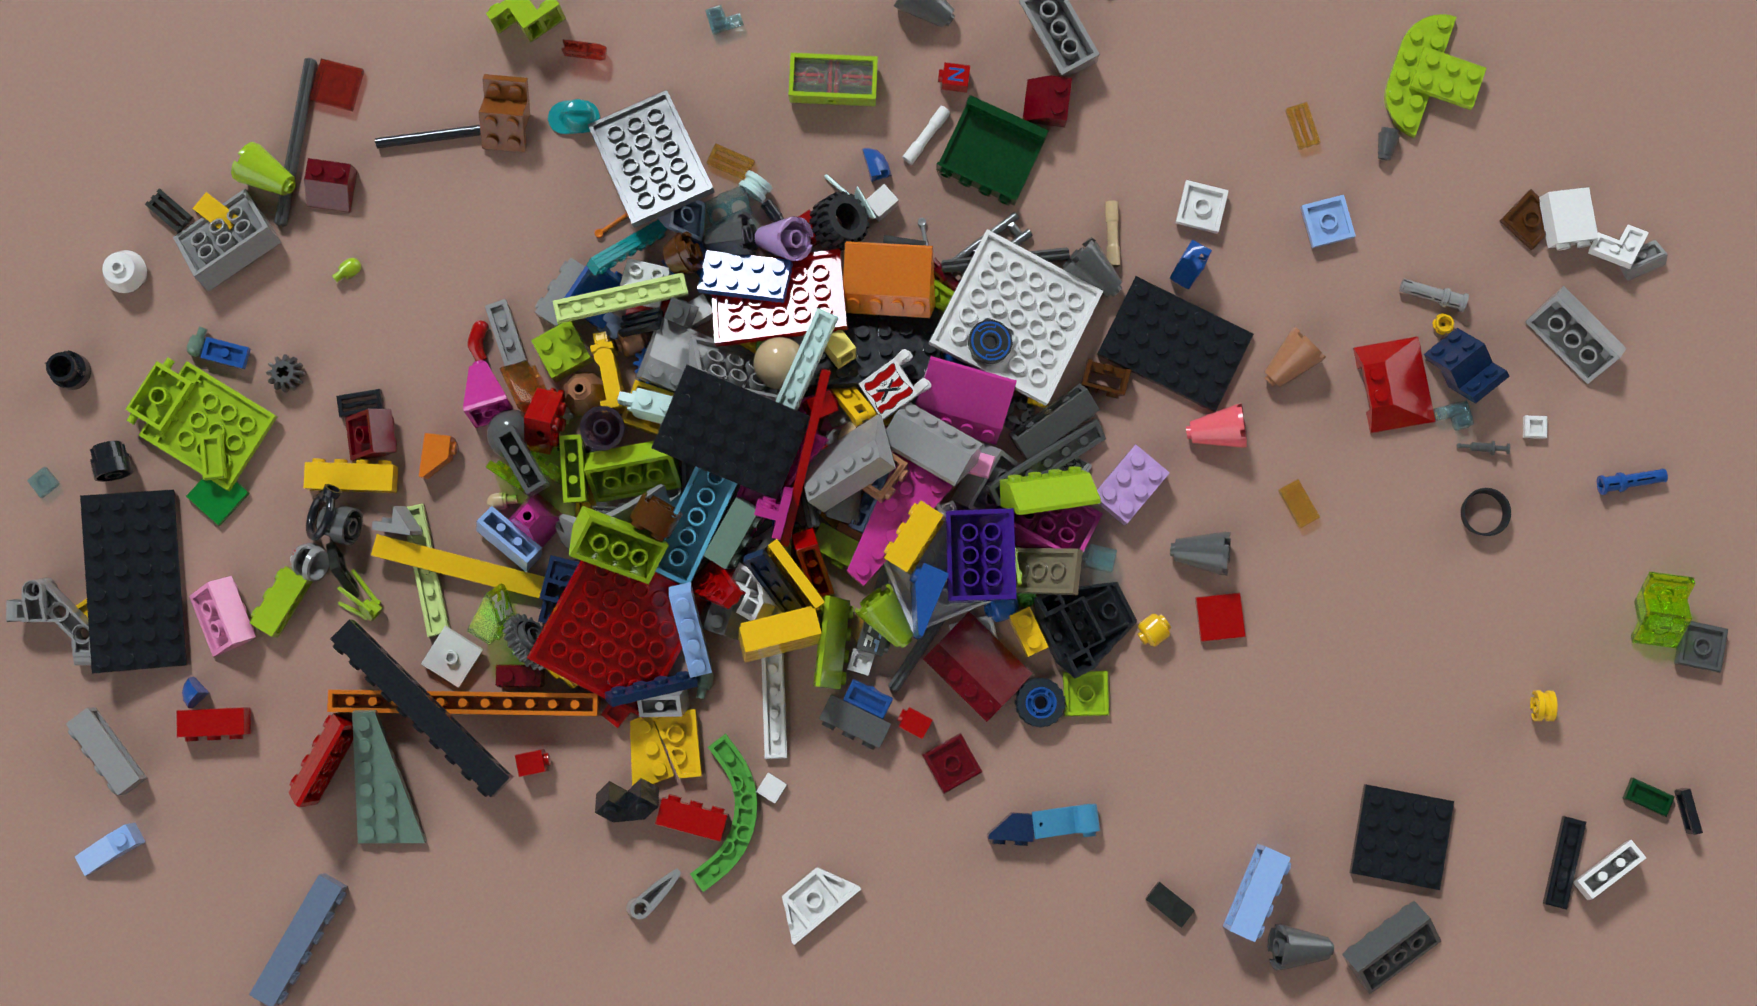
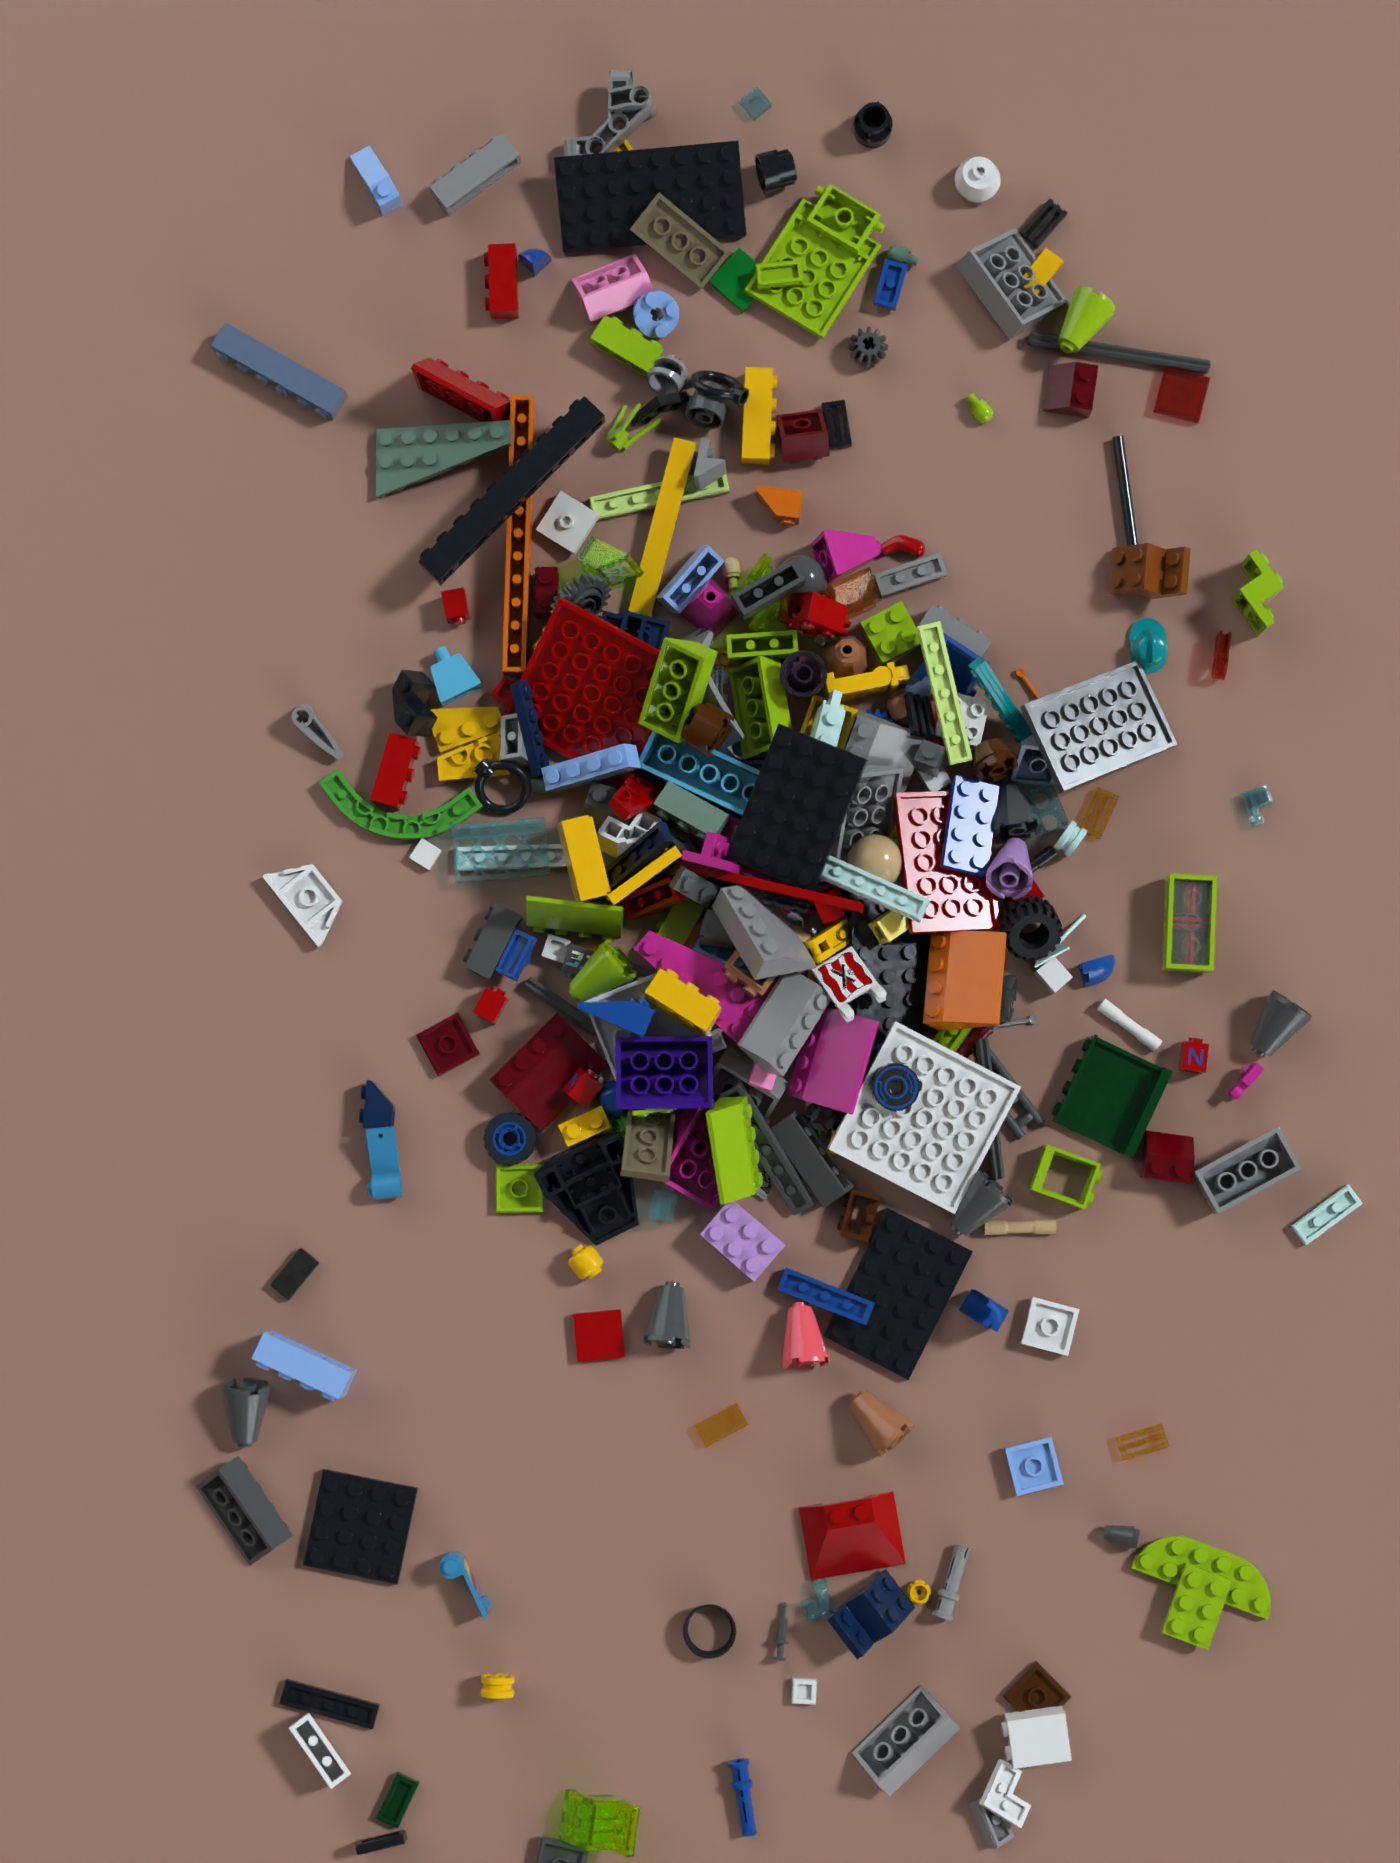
camera: 90 degrees right, 0 degrees up
none -> medium azure torso [430,646,483,706]
none -> dark azure door [439,1551,493,1619]
none -> clear light blue fence [451,817,550,883]
none -> black piece [473,757,531,815]
none -> red brick [562,1067,603,1108]
none -> dark tan plate [630,192,731,289]
none -> light blue plate [632,290,679,338]
none -> dark grey plate [669,865,720,908]
none -> black axle [763,891,810,913]
none -> blue plate [777,1268,875,1326]
none -> lime window [1029,1145,1103,1209]
none -> dark pink plate [1228,1063,1264,1100]

